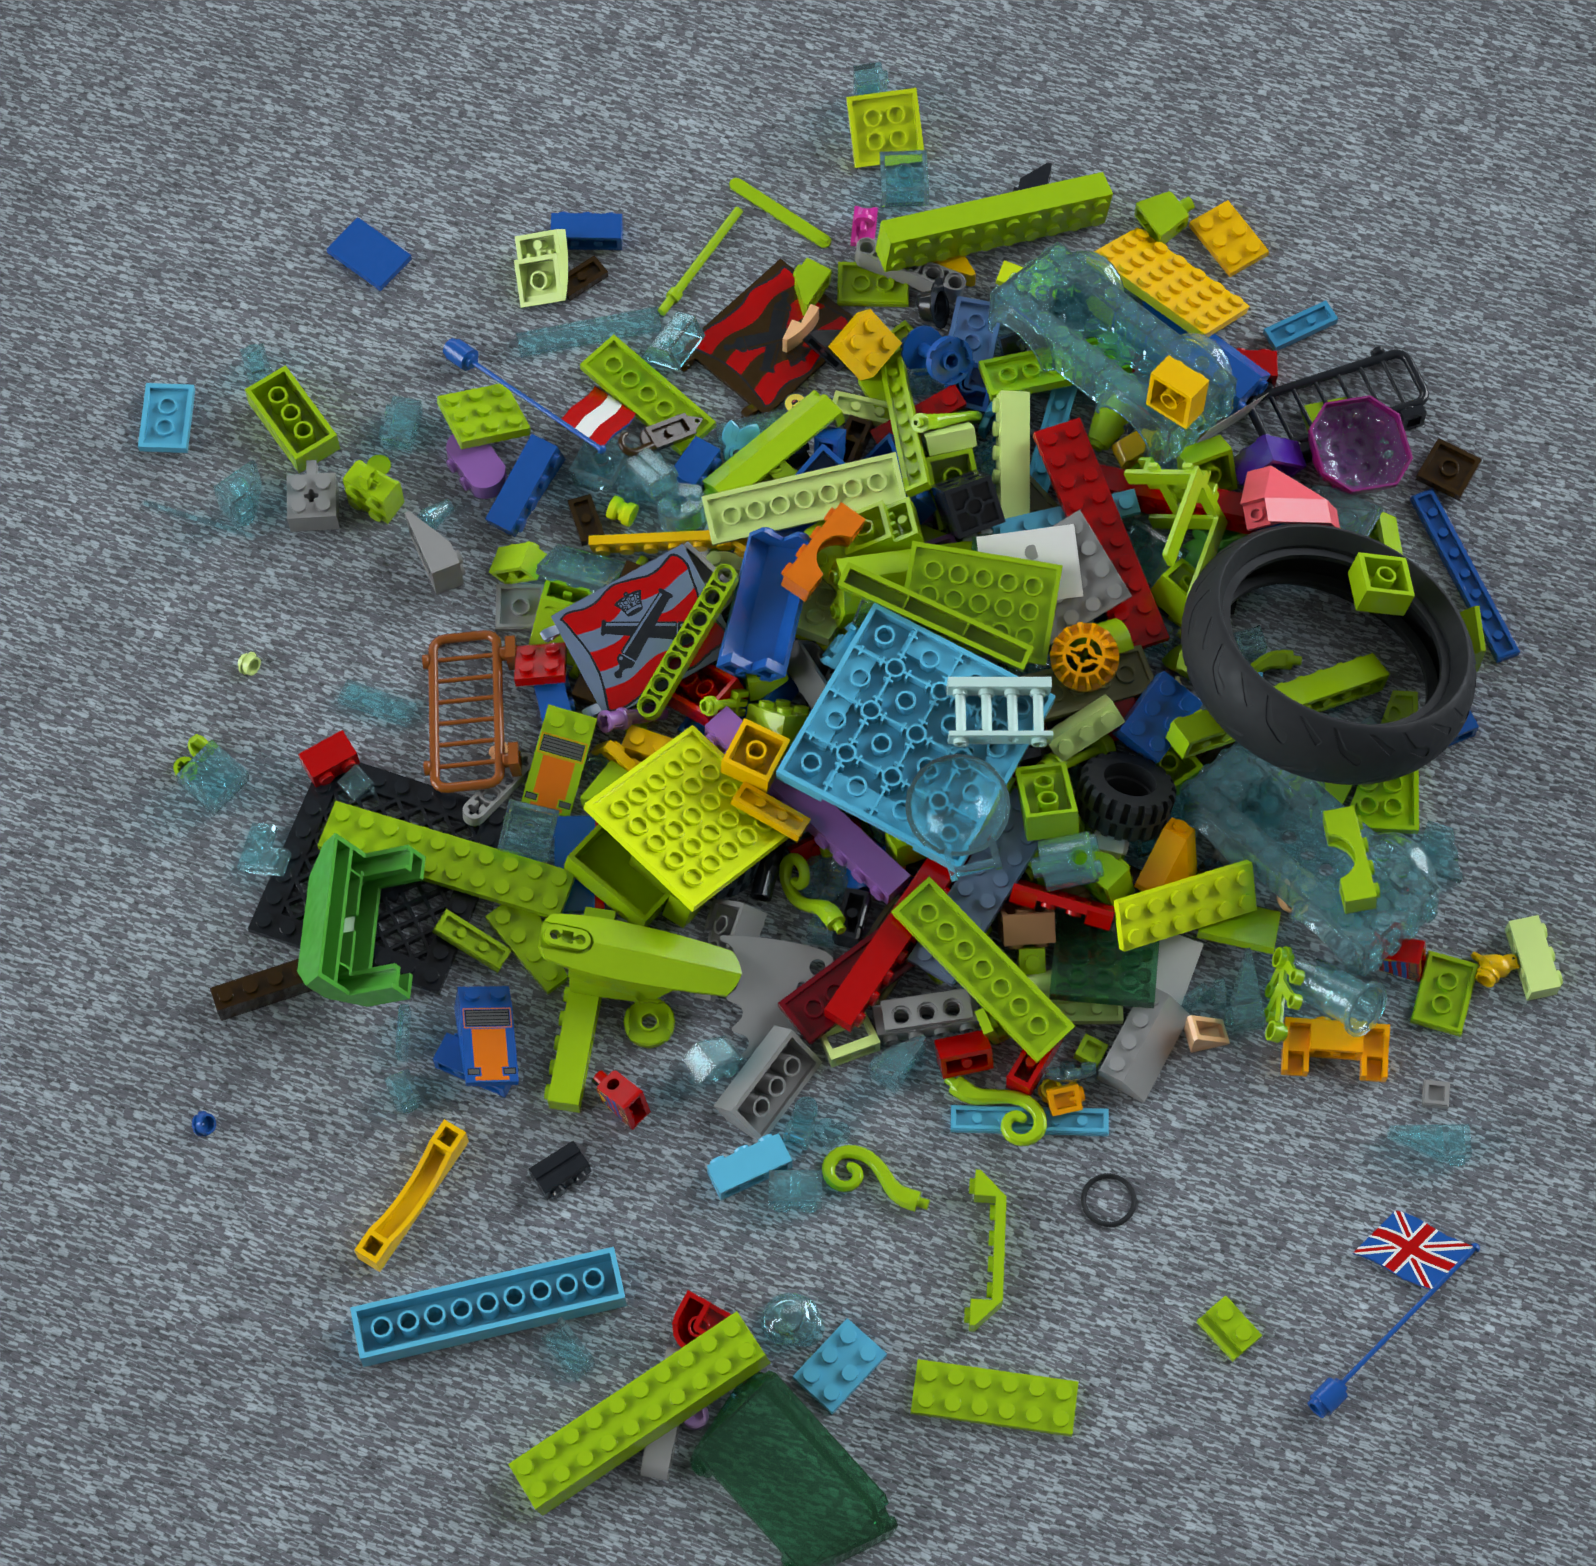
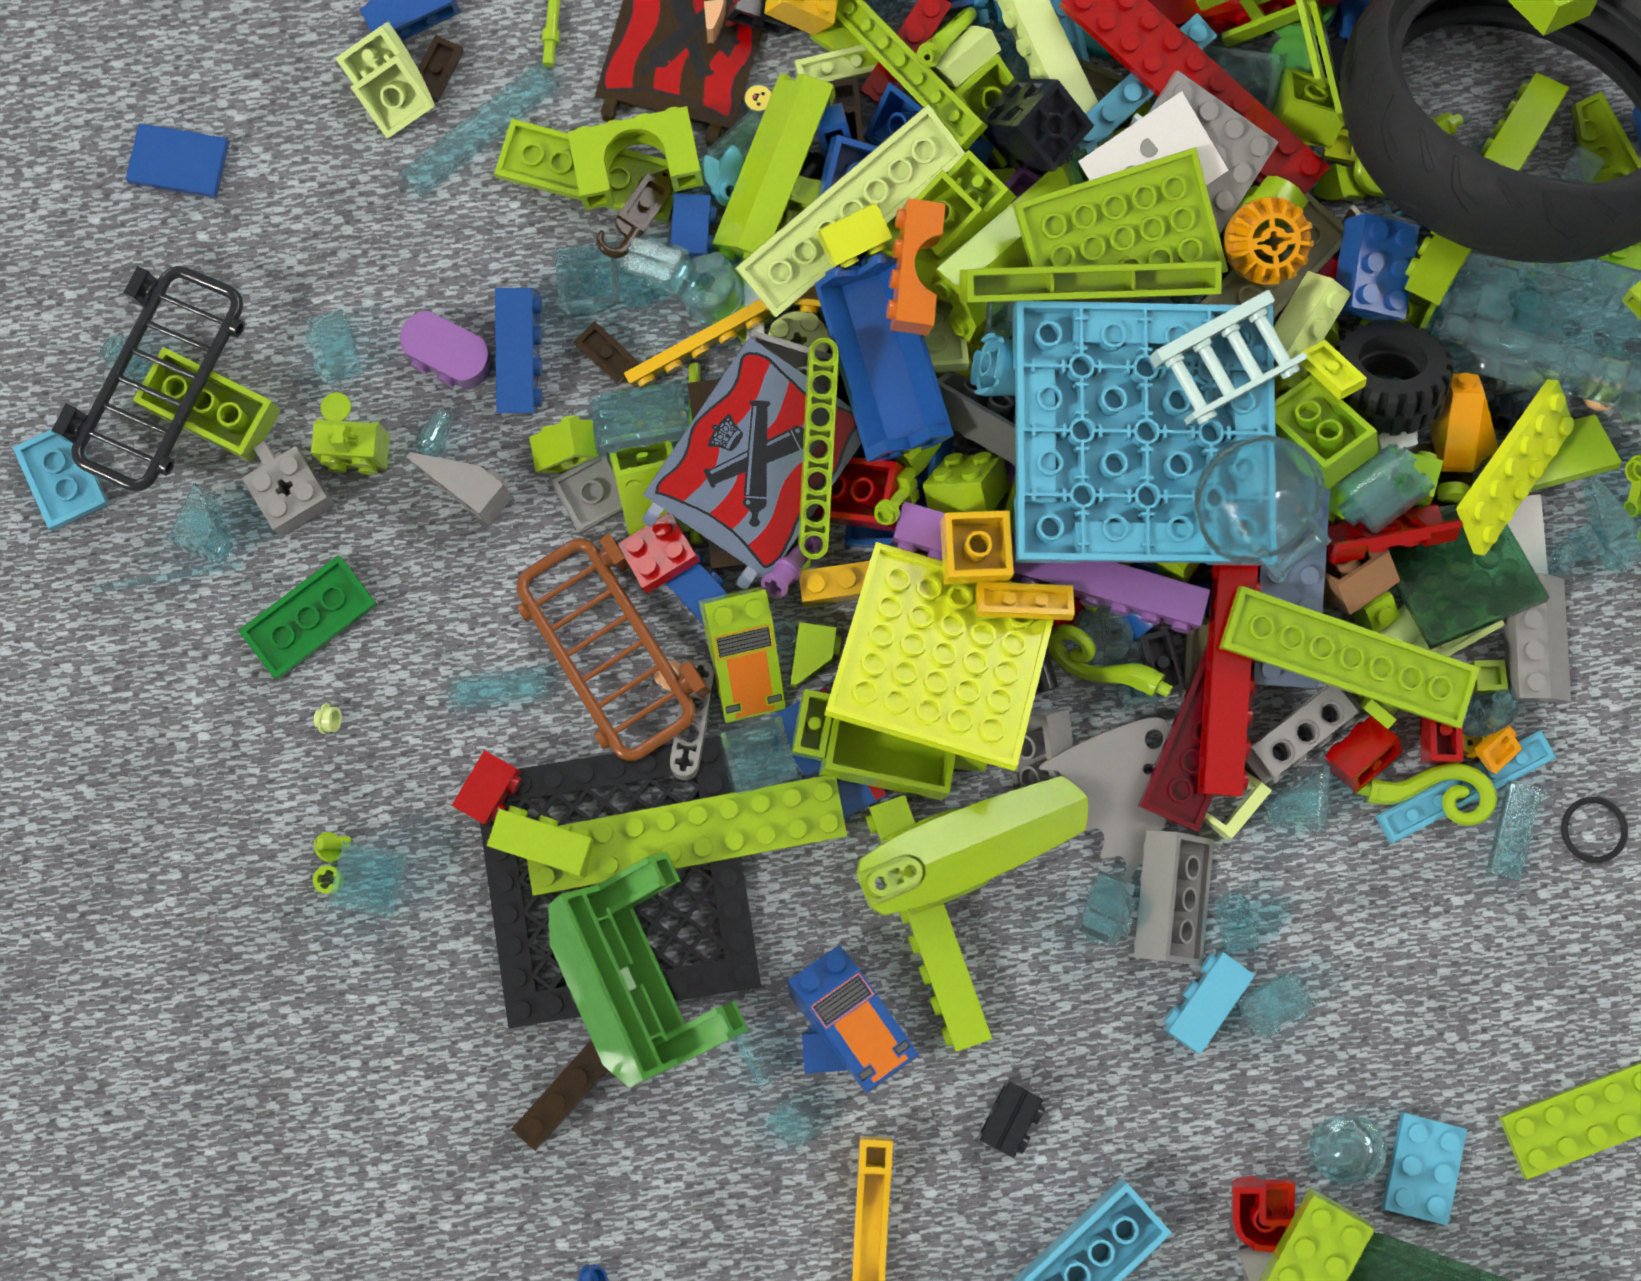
camera: 30 degrees left, 15 degrees up
clear light blue plate [237,822,292,876] -> none
clear light blue plate [337,765,374,801] -> none
lime tile [432,909,512,973] -> none
lime plate [437,384,531,449] -> none
flag [443,338,636,454] -> none
lime wing [485,904,568,995] -> none
yellow wing [591,740,640,771] -> none
red torso [592,1070,651,1130] -> none
neon yellow wheel [606,495,639,527] -> none
lime tile [623,998,675,1048] -> none
clear light blue slope [642,311,706,371] -> none
lime plant [822,1145,930,1212] -> none
lime slope [964,1169,1007,1332] -> none
light nougat slope [1184,1015,1230,1053] -> none
none -> black bar [51,266,245,492]
none -> green plate [238,555,378,681]
none -> lime brick [487,806,595,876]
none -> lime arch [568,106,704,211]
none -> lime brick [790,689,832,761]
none -> neon yellow brick [815,203,893,269]
none -> neon yellow plate [1299,340,1367,400]
none -> clear light blue plate [1486,780,1541,881]

